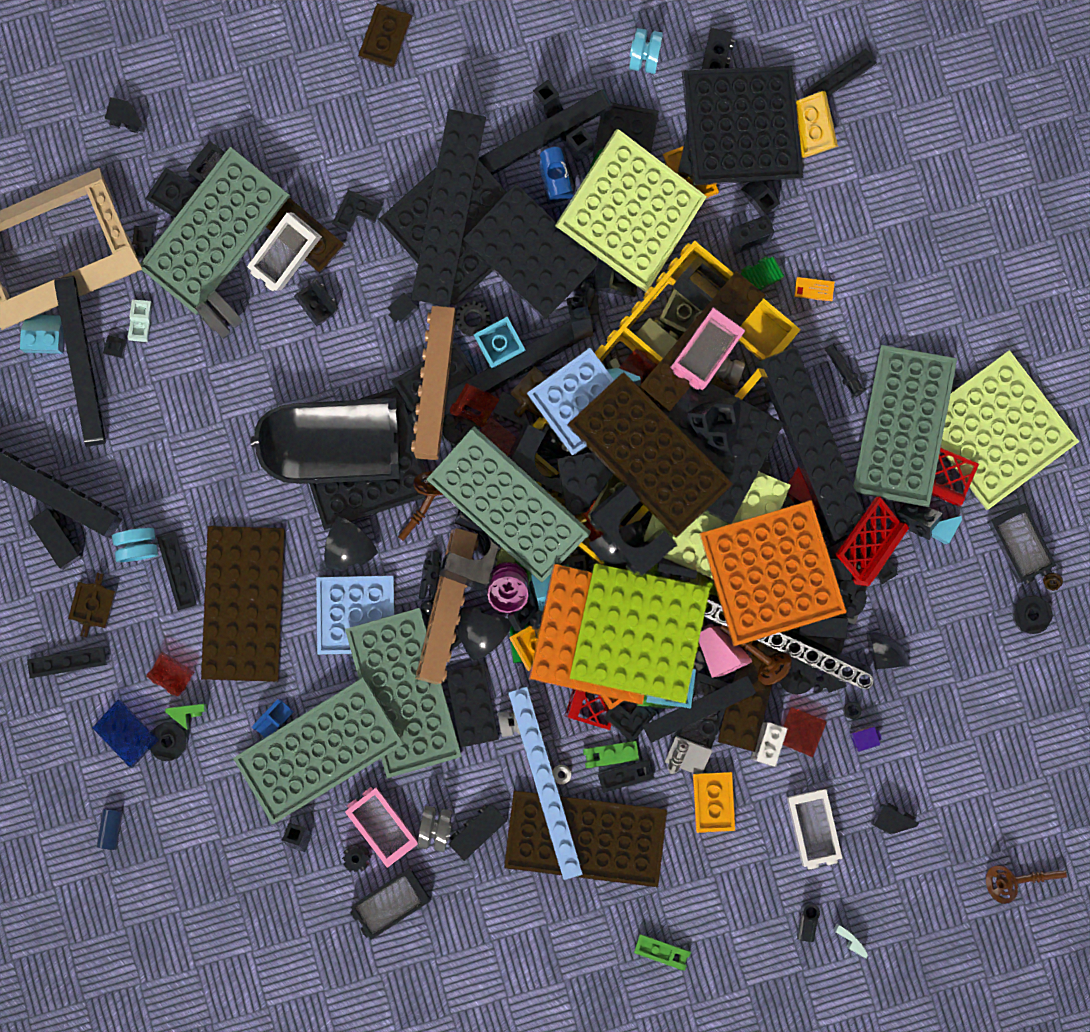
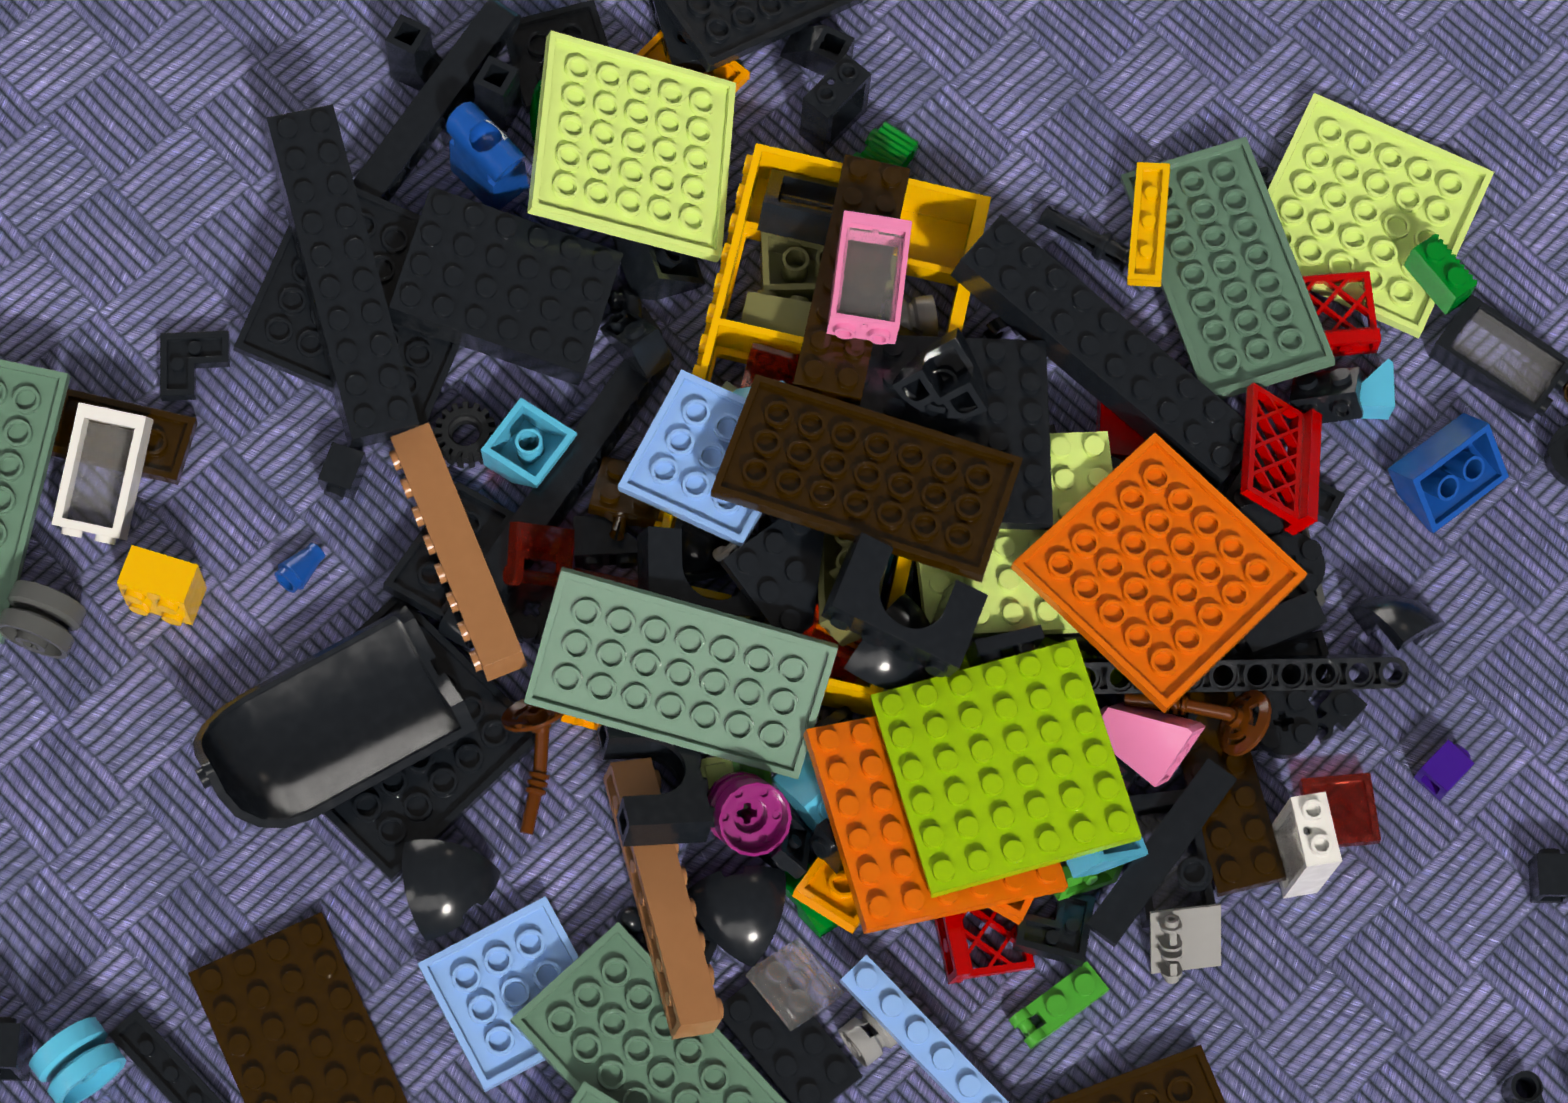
camera: 35 degrees left, 15 degrees down
black bracket [294,279,339,327] -> none
dark brown plate [358,3,413,69] -> none
black hinge [419,551,441,601] -> none
white plate [552,765,571,784] -> none
black plate [598,759,655,793] -> none
light orange plate [693,772,735,833] -> none
window [786,789,842,869] -> none
light orange tile [794,277,835,302] -> none
black bush [843,702,862,719] -> none
none -> yellow brick [117,545,207,626]
none -> blue cone [274,543,325,593]
none -> clear plate [745,937,844,1031]
none -> yellow plate [1127,162,1170,287]
none -> blue slope [1388,413,1509,533]
none -> green brick [1404,234,1477,315]

